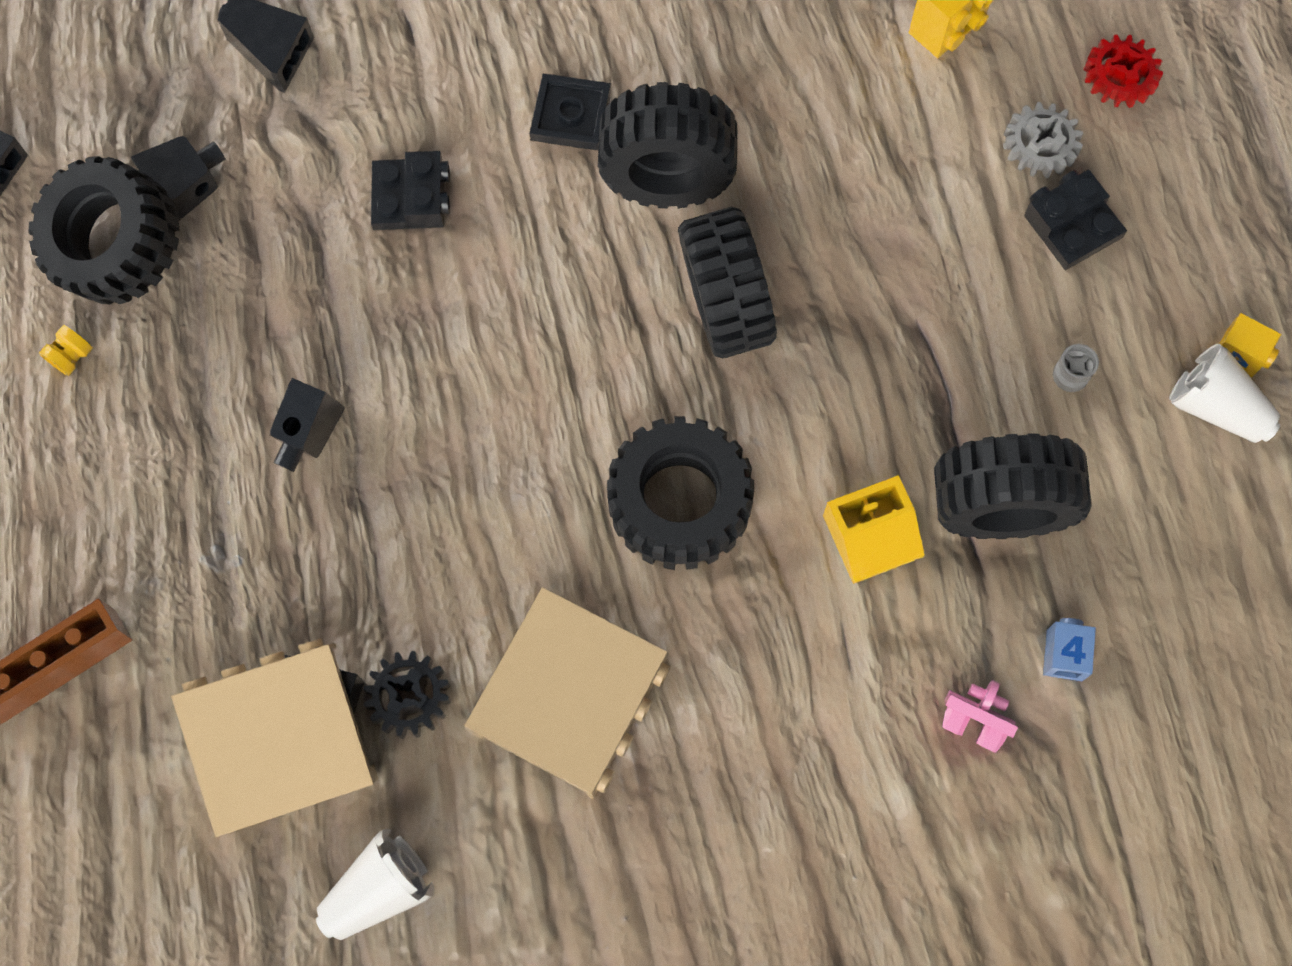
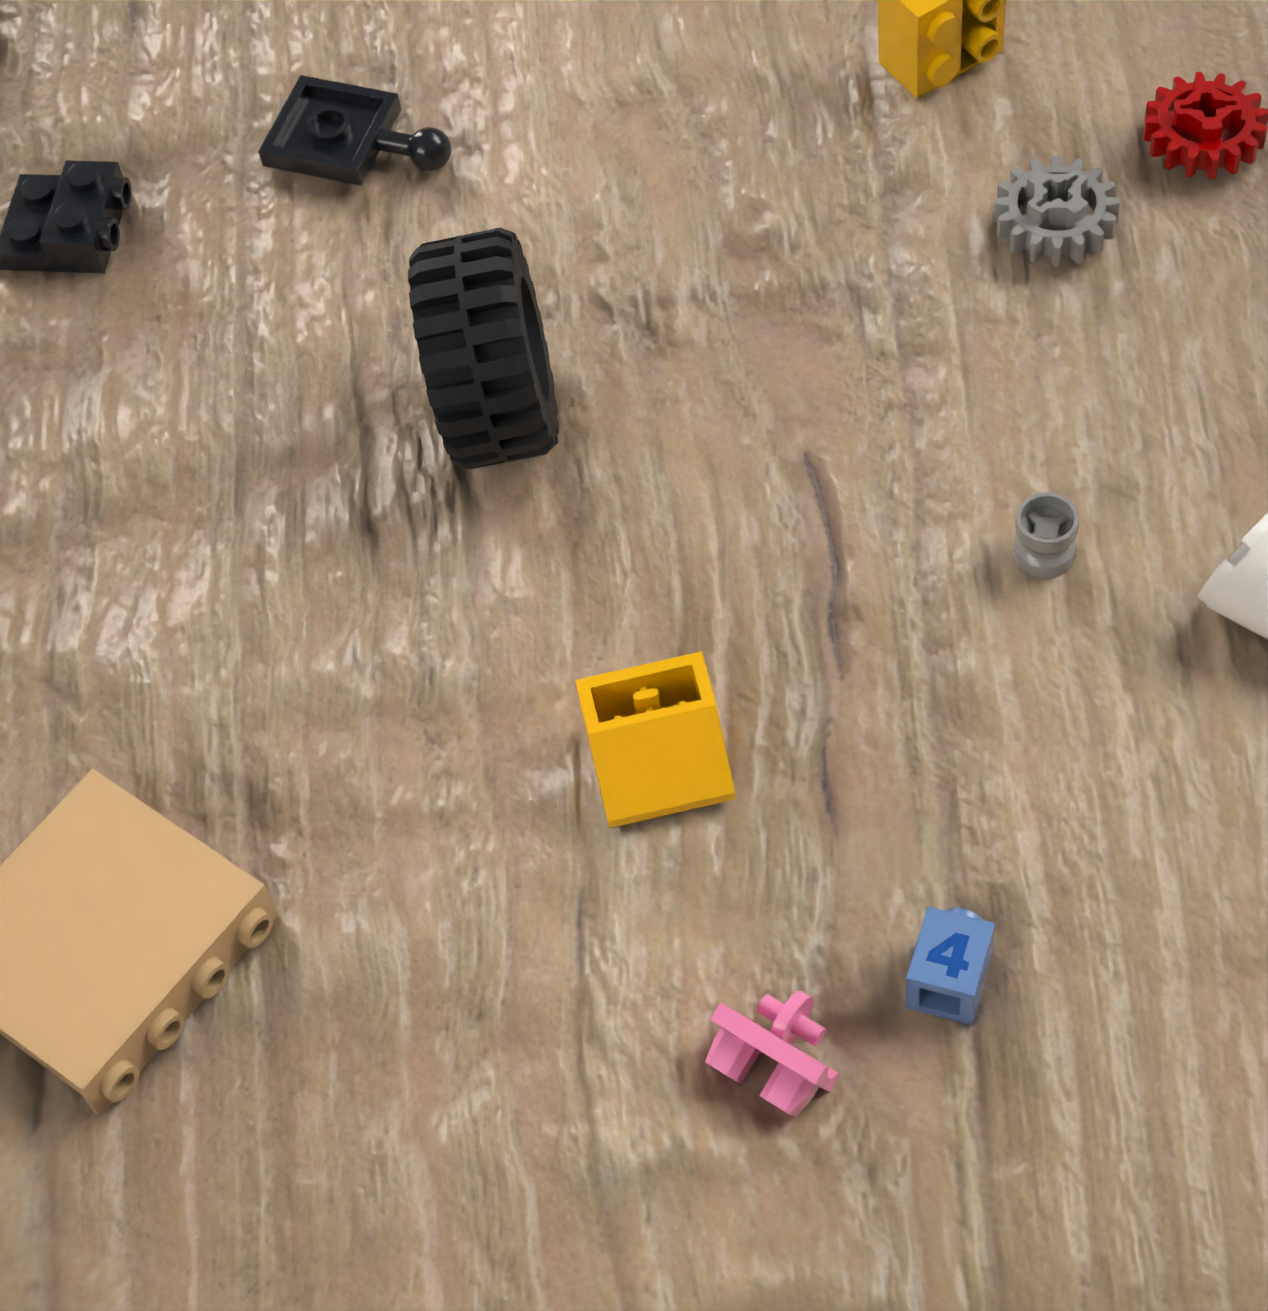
camera: 15 degrees right, 15 degrees down
black tyre [598,82,738,209] -> none
black tyre [607,416,754,570] -> none
black tyre [934,433,1092,539] -> none
black plate [1024,169,1127,271] -> none

